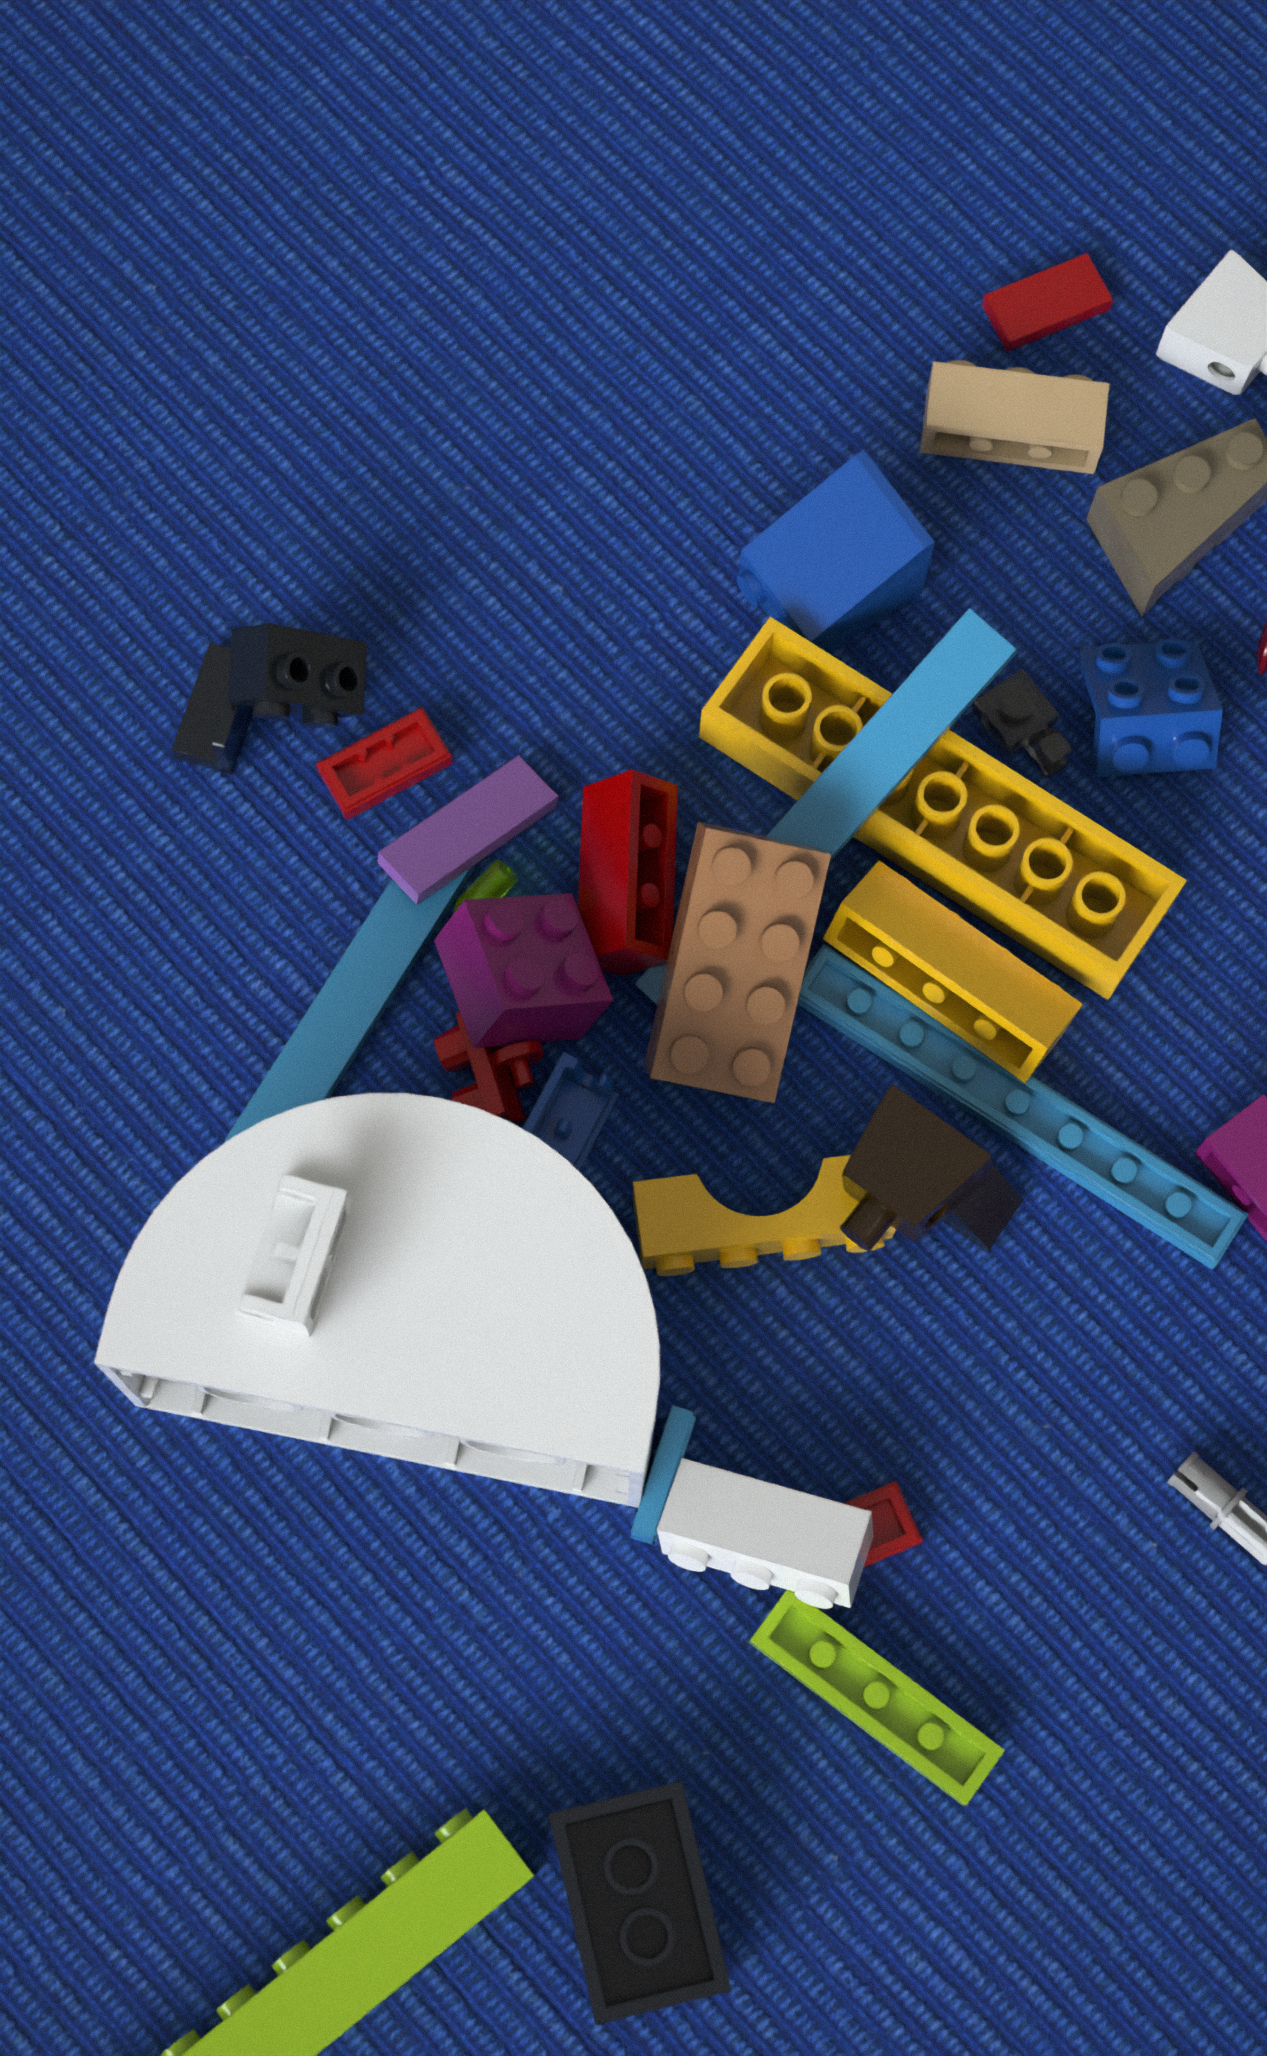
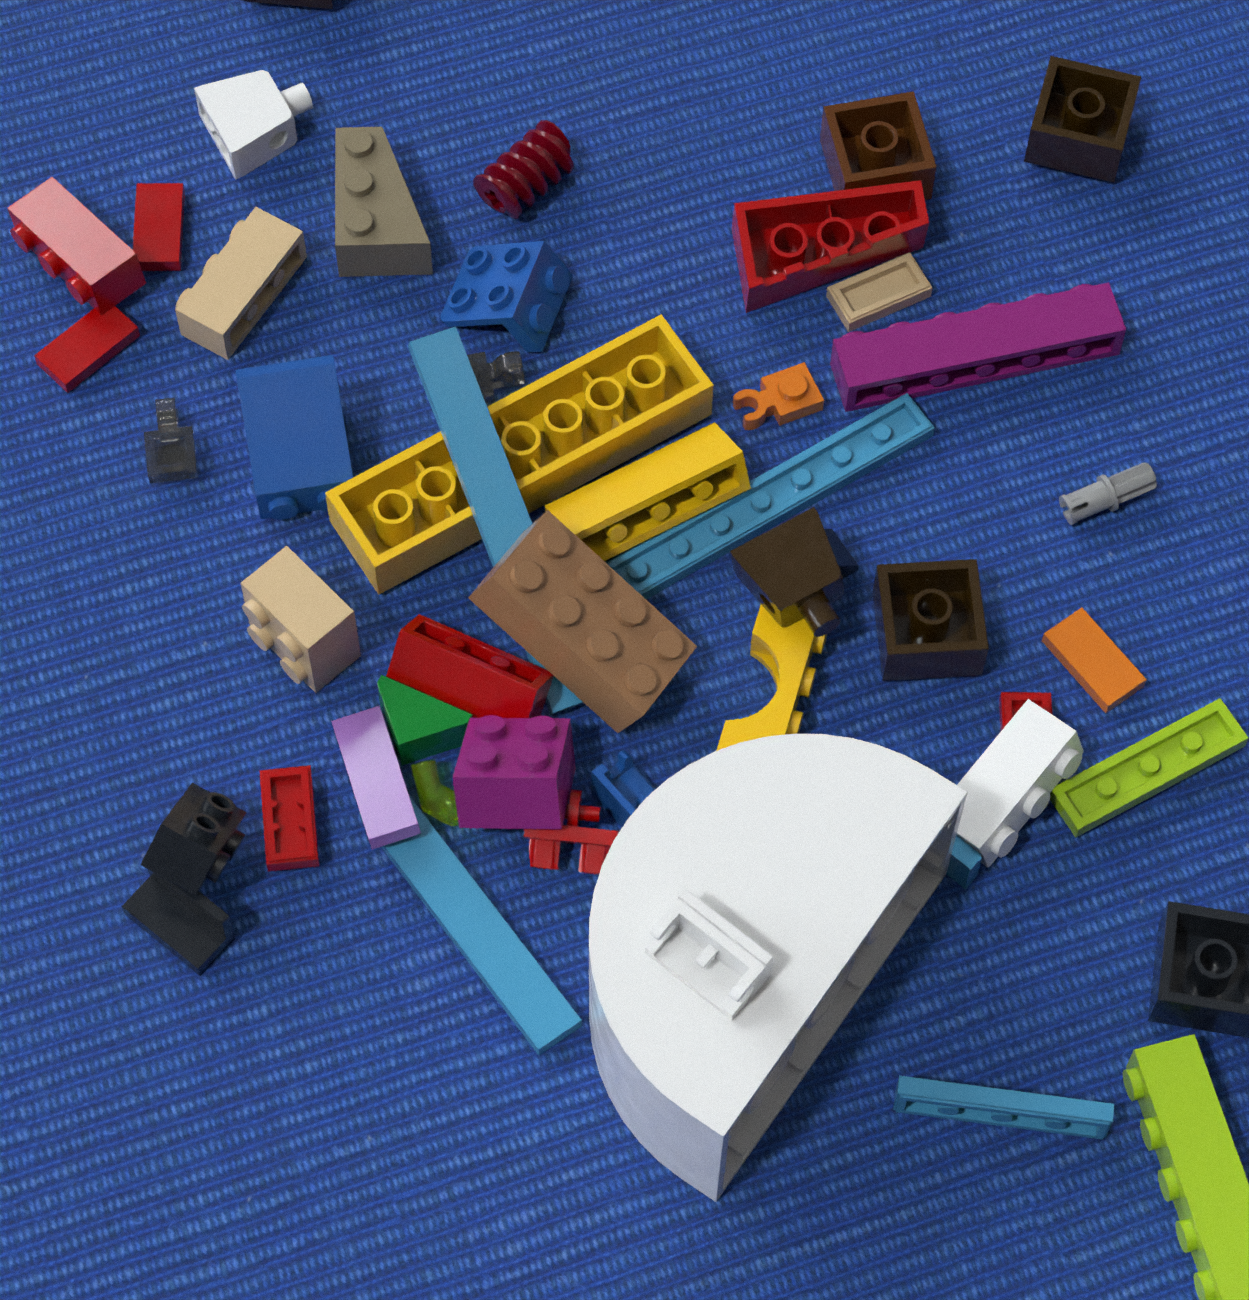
camera: 65 degrees left, 10 degrees down
none -> brick [7,177,146,315]
none -> red tile [34,306,140,393]
none -> clear smoke plate [144,397,199,484]
none -> tan brick [241,546,361,693]
none -> green slope [377,675,473,765]
none -> orange plate [733,362,824,430]
none -> dark brown brick [872,559,989,681]
none -> dark azure tile [893,1075,1114,1140]
none -> orange tile [1042,607,1147,713]

